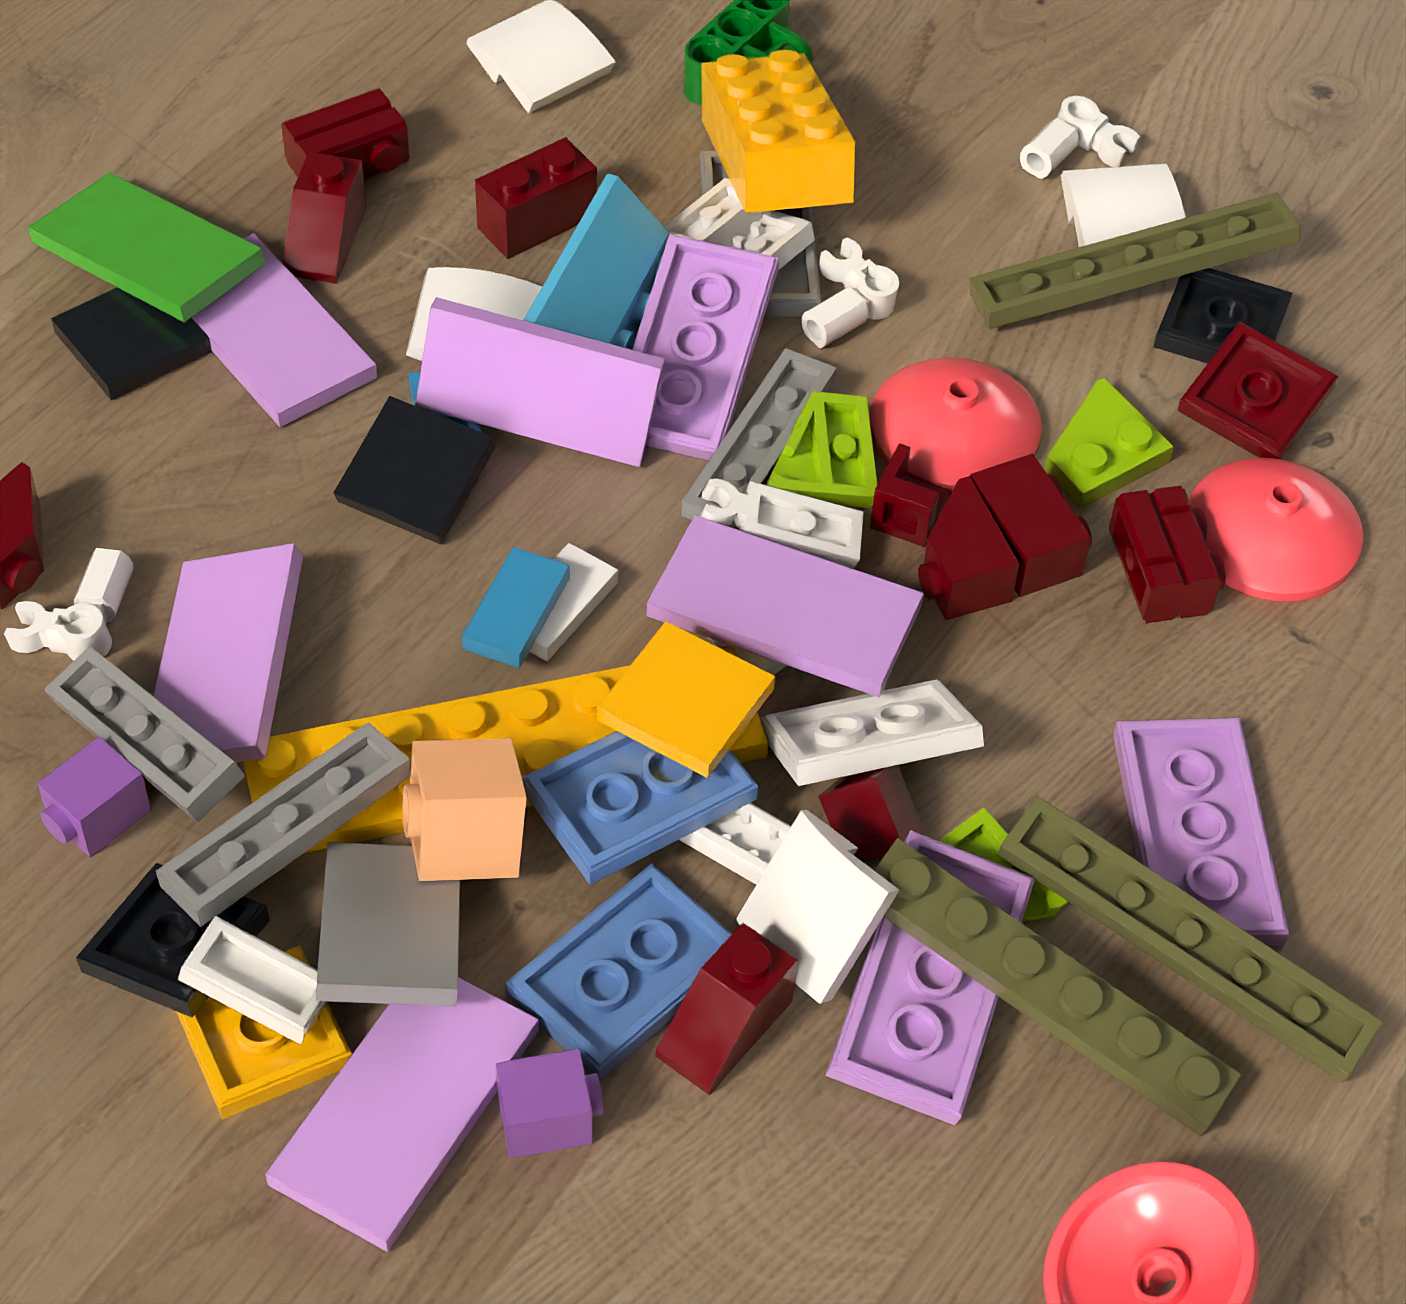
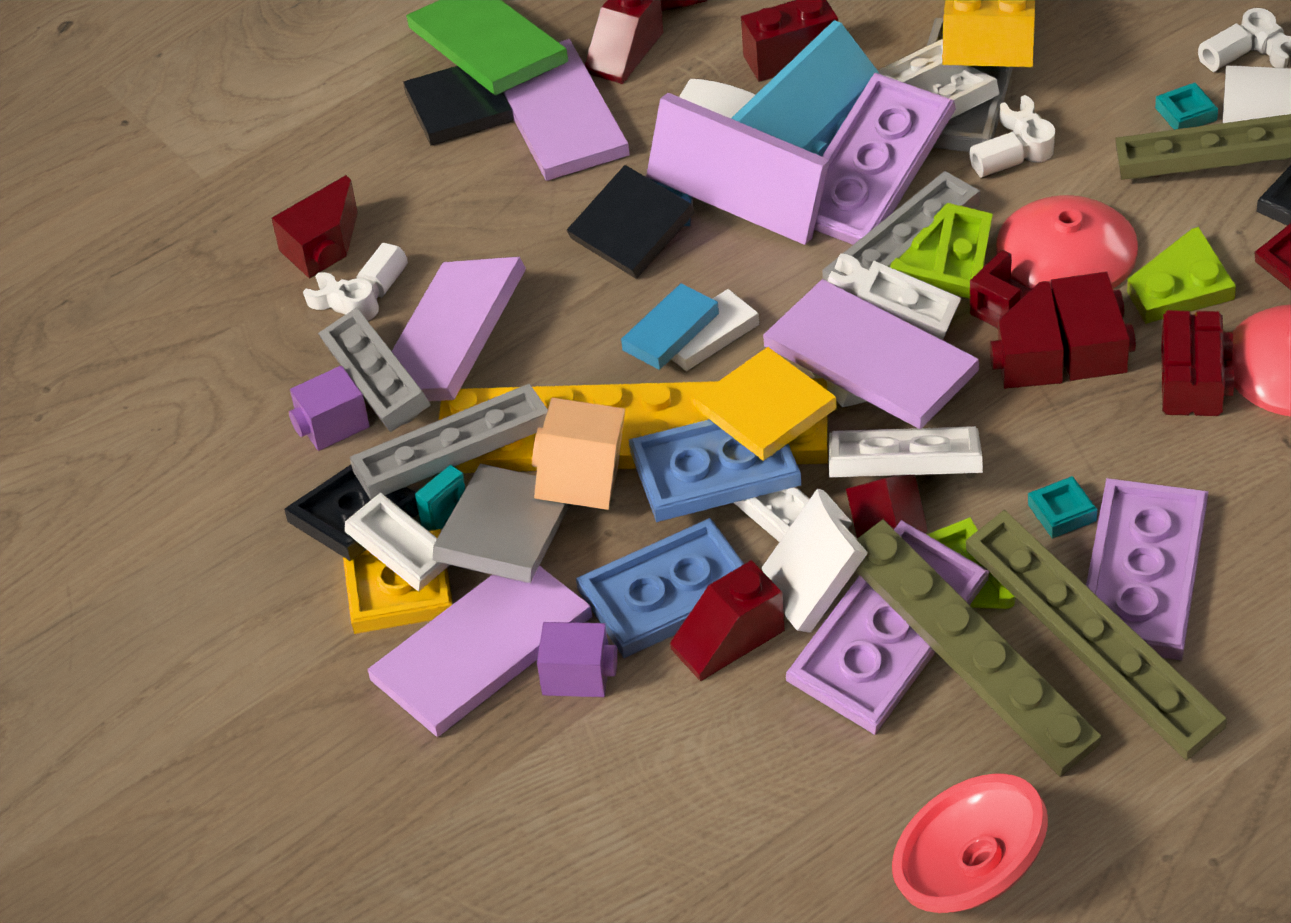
camera: 25 degrees right, 5 degrees down
none -> teal tile [415,465,466,531]
none -> teal tile [1028,476,1098,539]
none -> teal tile [1155,82,1218,130]

